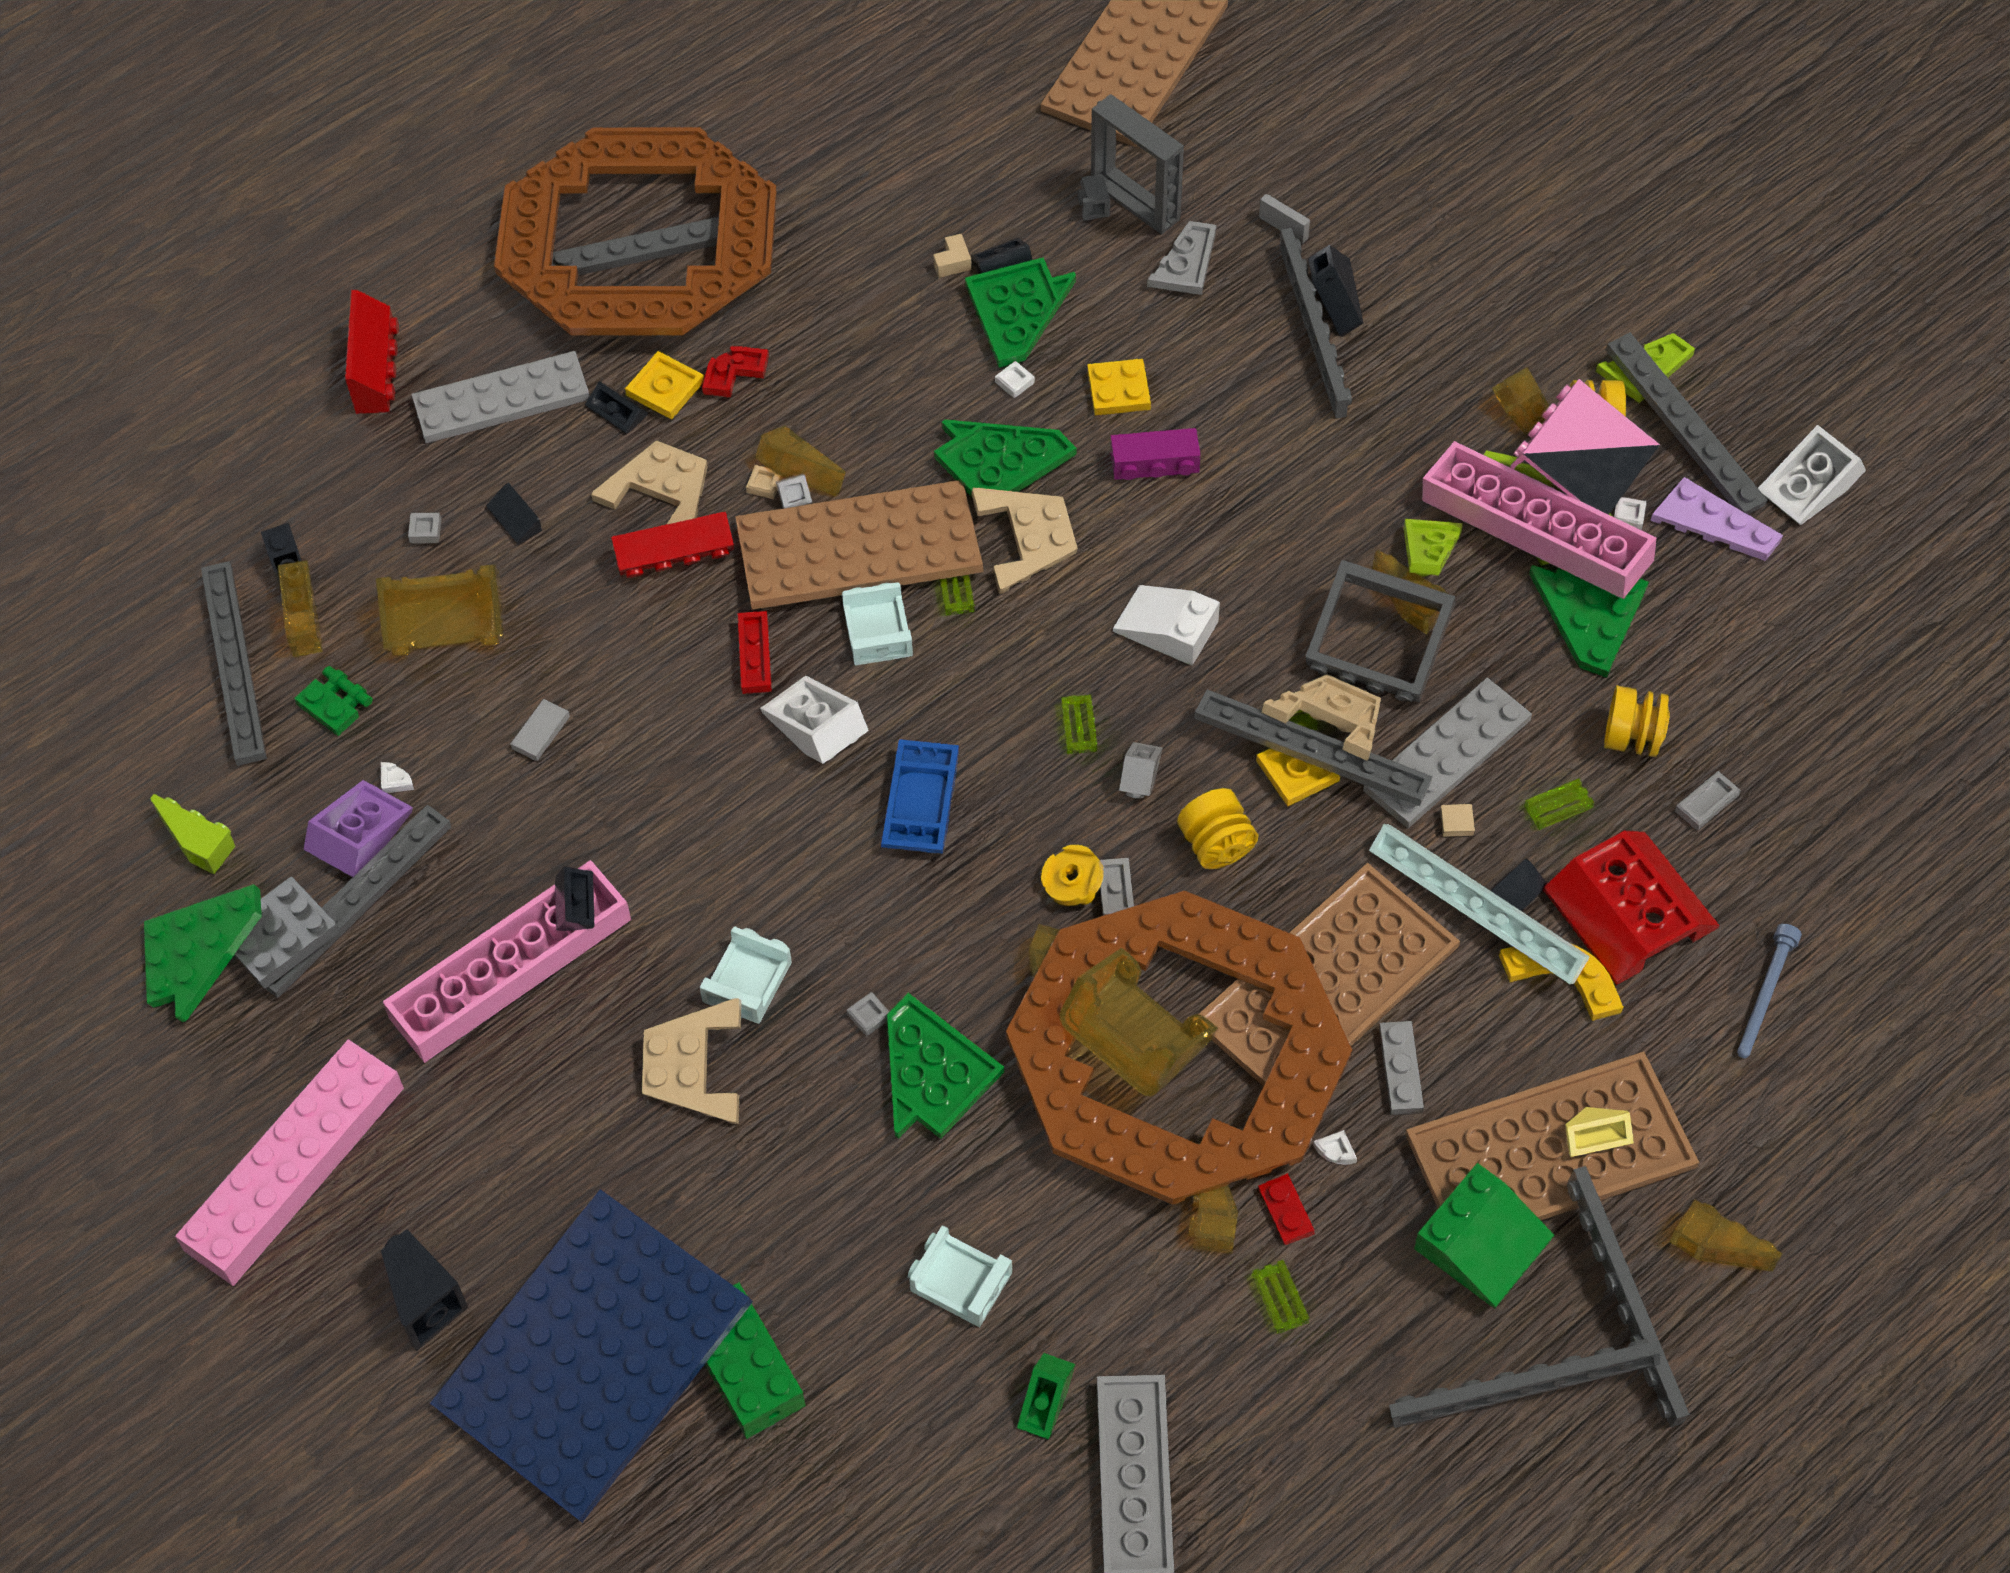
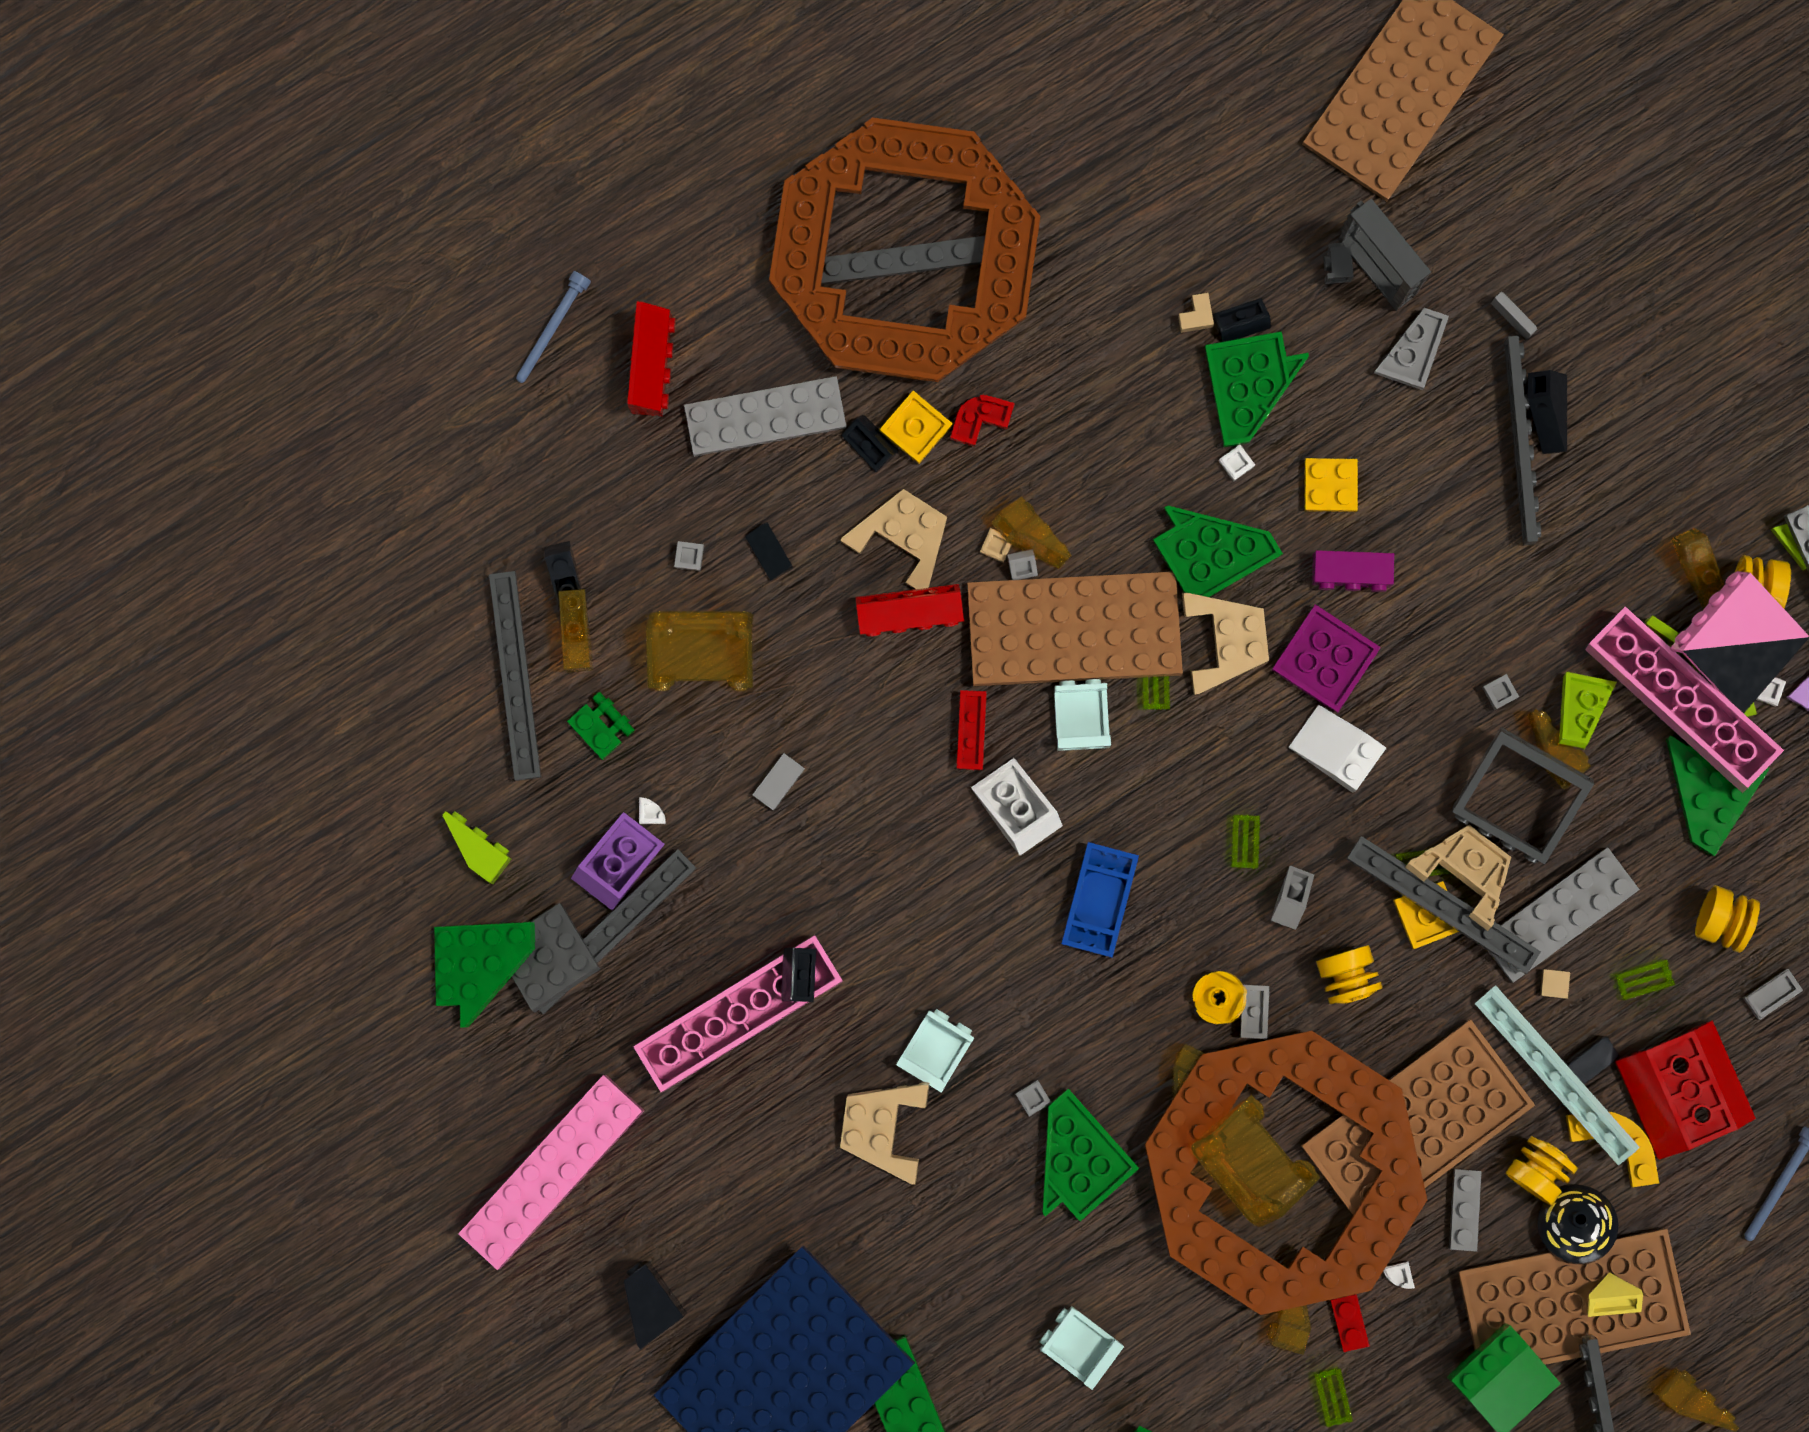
camera: 10 degrees right, 25 degrees up
none -> sand blue piece [516,271,591,383]
none -> magenta plate [1272,604,1381,713]
none -> light grey plate [1482,674,1519,710]
none -> yellow wheel [1505,1136,1578,1206]
none -> black dish [1537,1185,1619,1265]

